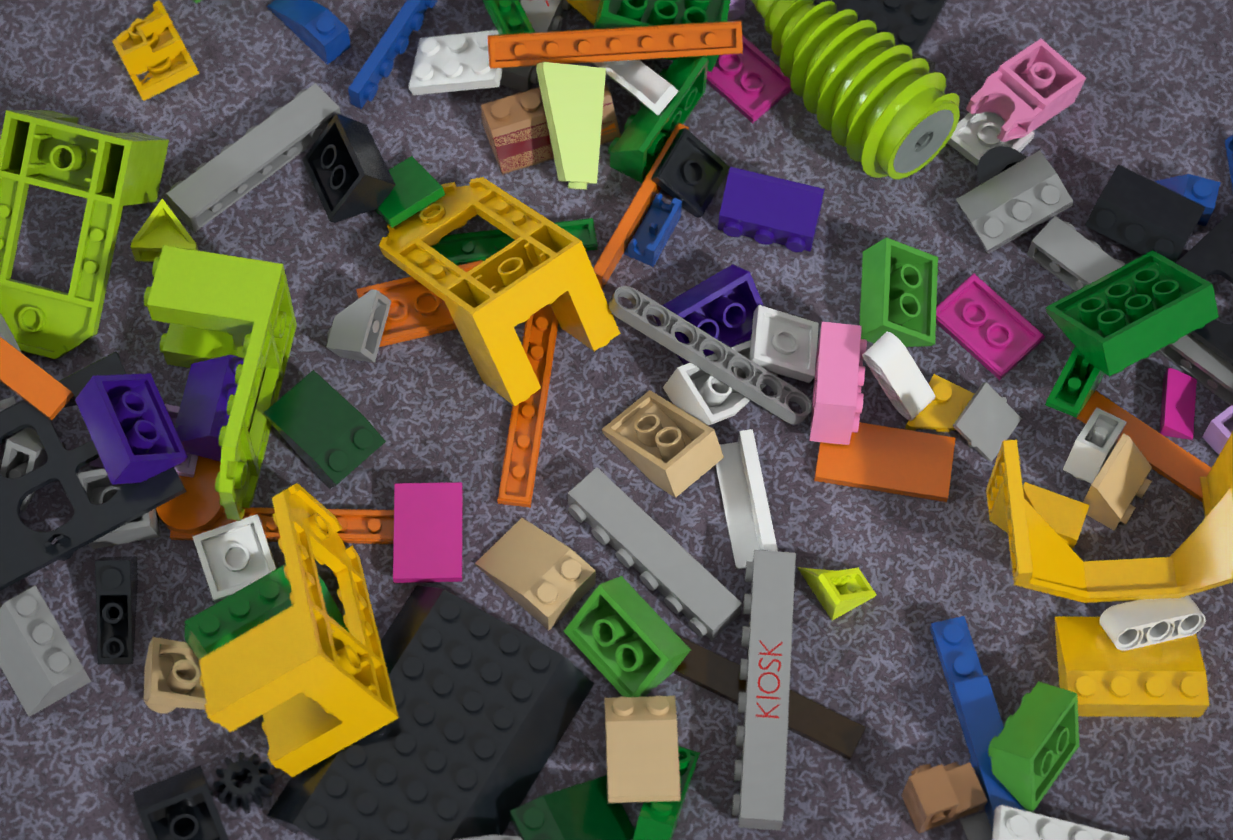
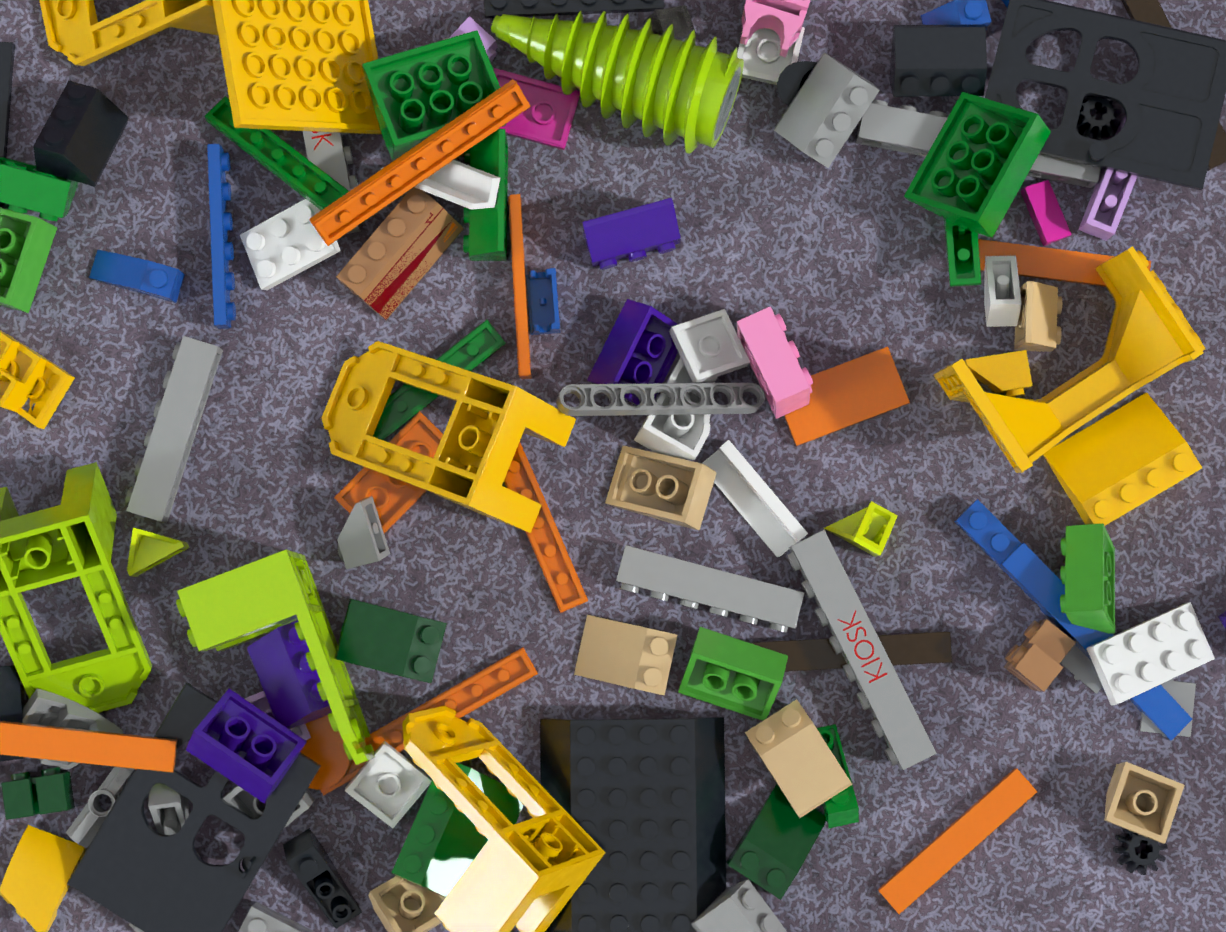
camera: 30 degrees left, 20 degrees up
black slope [302,113,395,223] -> none
green tile [375,156,446,228] -> none
dark pink tile [393,482,463,583] -> none
yellowish green slope [536,62,606,190] -> none
black tile [651,128,730,218] -> none
bright green slope [859,237,938,347] -> none
white beam [863,331,935,421] -> none
yellow wing [905,374,974,432] -> none
dark pink tile [936,273,1045,380] -> none
light grey piece [953,382,1022,462] -> none
white beam [1099,596,1206,651] -> none

